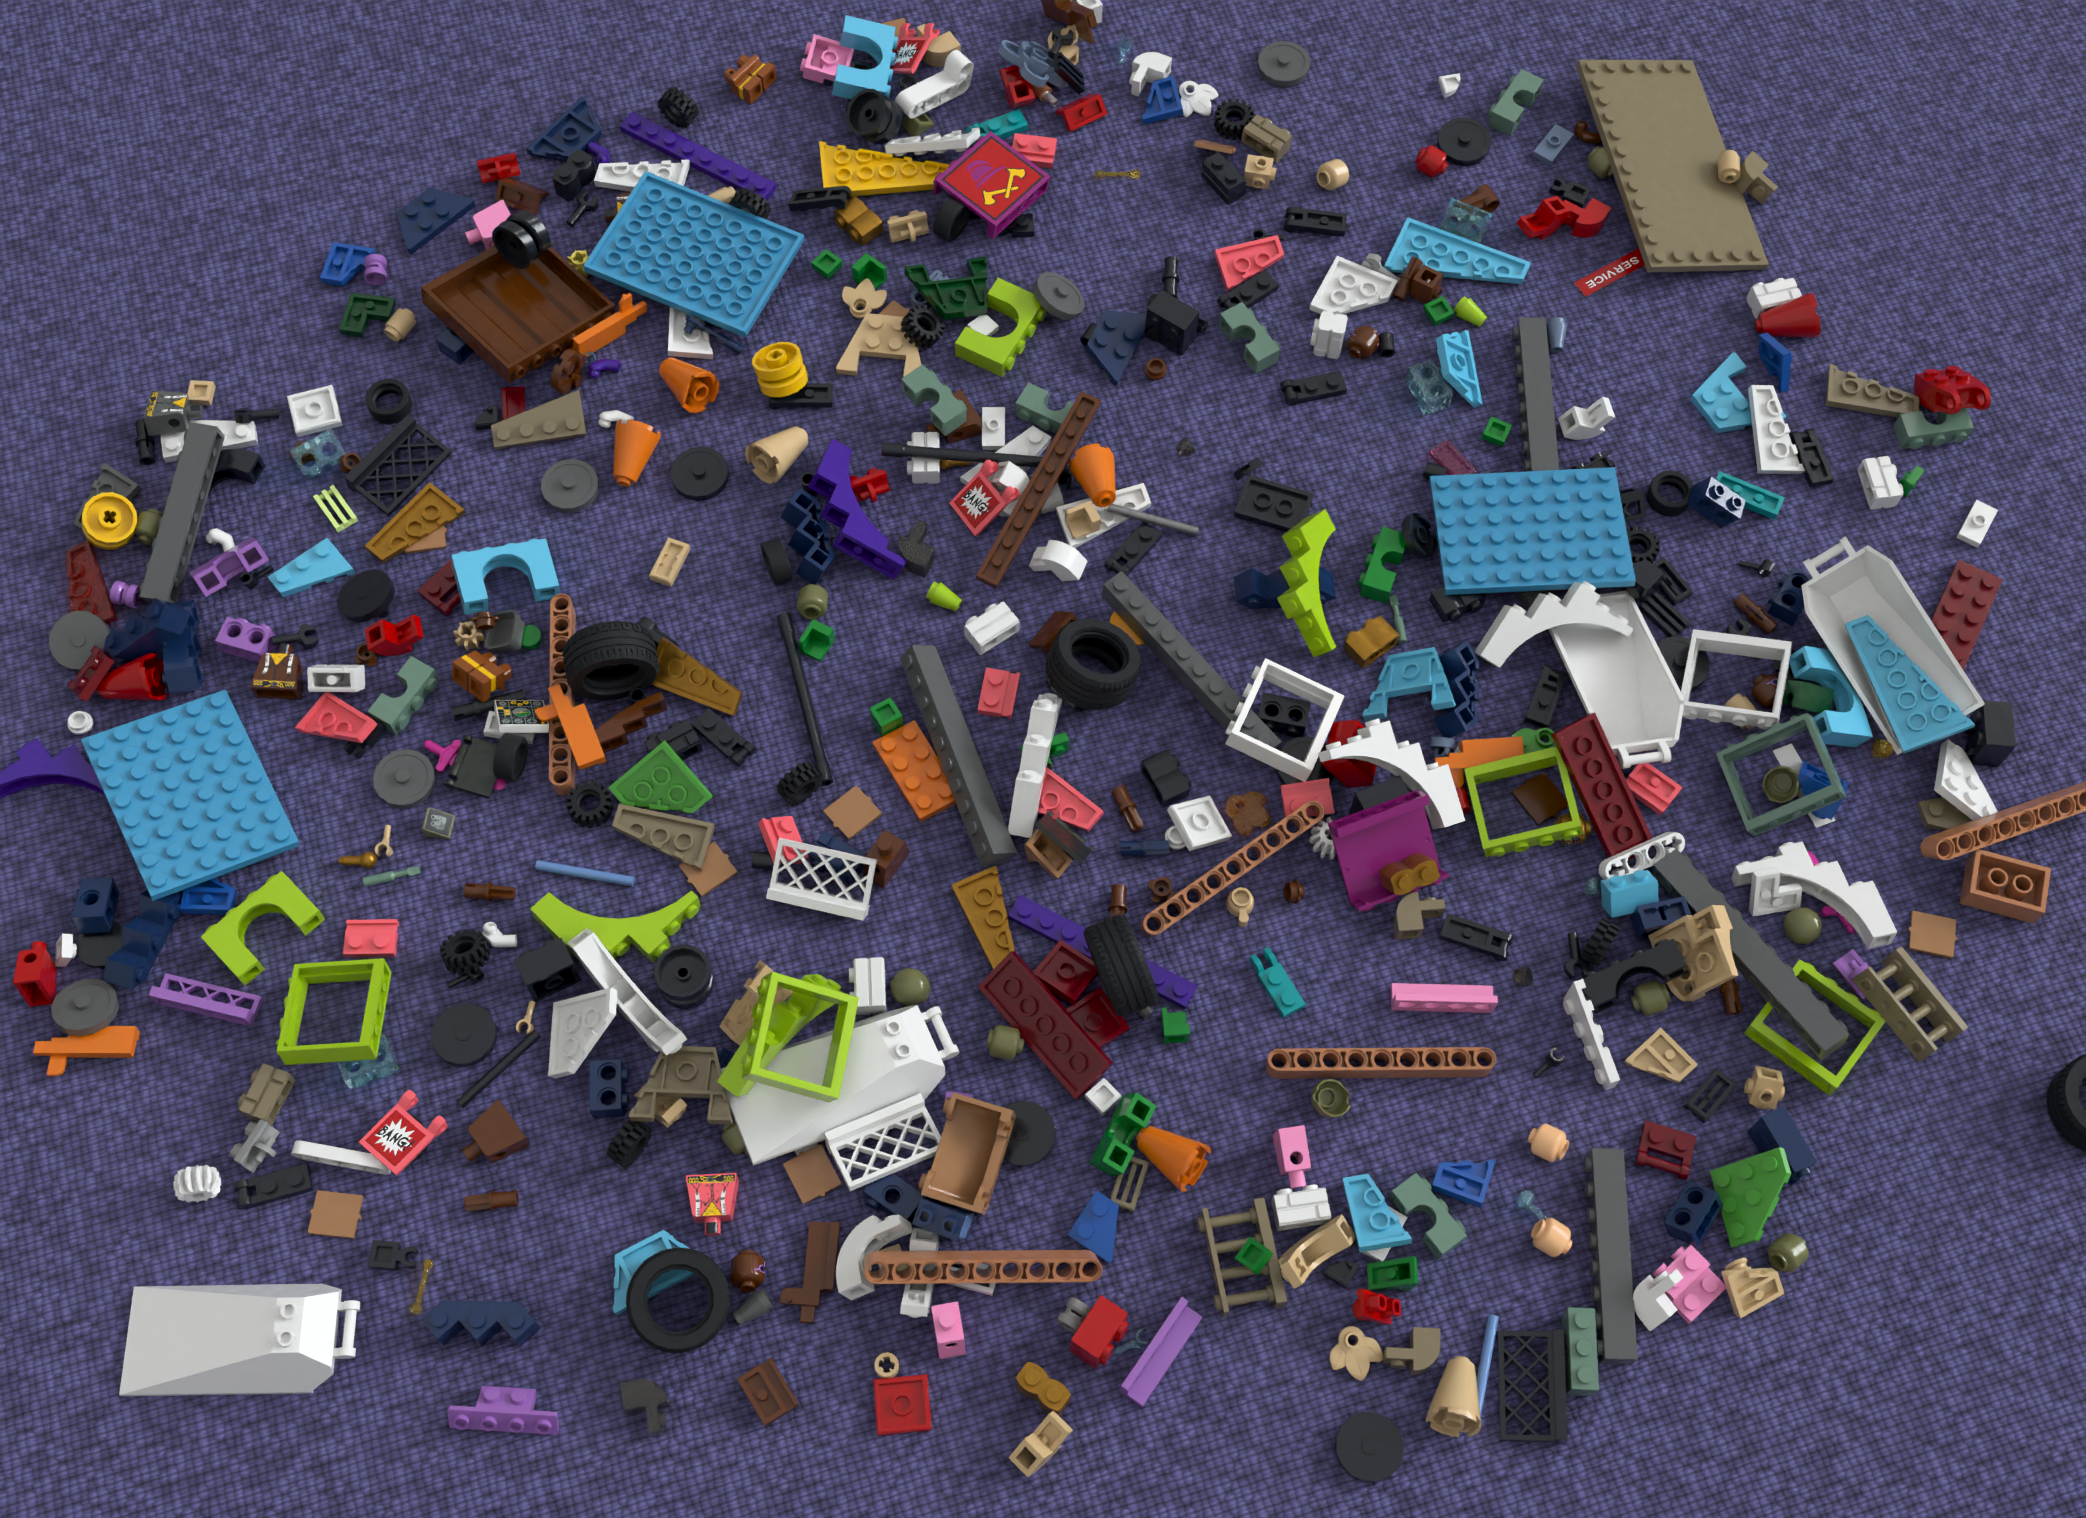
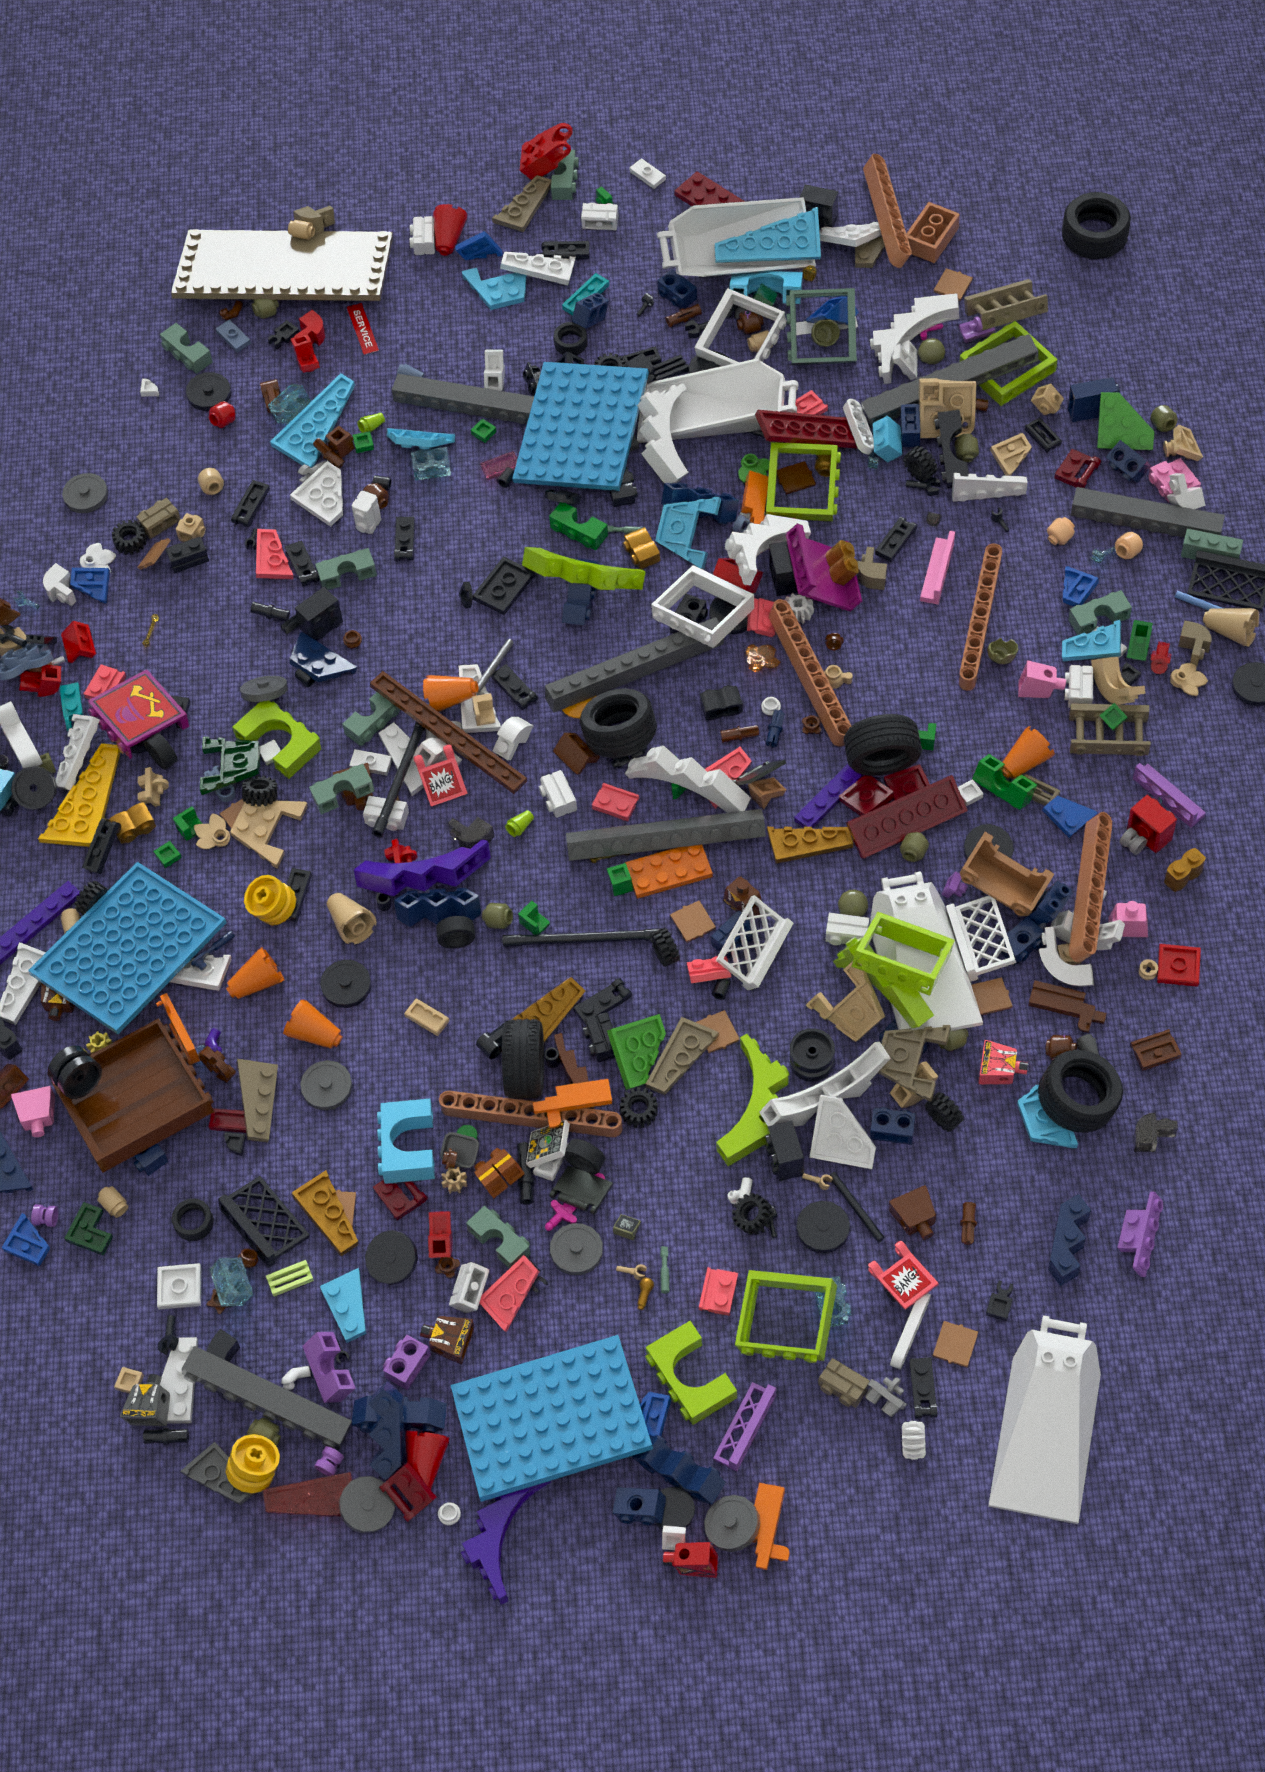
camera: 70 degrees left, 5 degrees down
black bar [271,624,319,650] -> none
clear yellow hinge [410,1259,433,1315] -> none
reddish brown axle [464,882,516,902] -> none
medium blue bar [535,860,635,887] -> none
black bar [566,191,599,227] -> none
white arm [598,410,634,428] -> none
tan brick [1009,1411,1073,1477] -> none
reddish brown axle [1108,884,1128,918] -> none
white tile [1167,795,1232,851] -> none
clear smoke hinge [1176,437,1196,457] -> none
teal hinge [1249,947,1306,1019] -> none
black plate [1524,664,1568,728] -> none

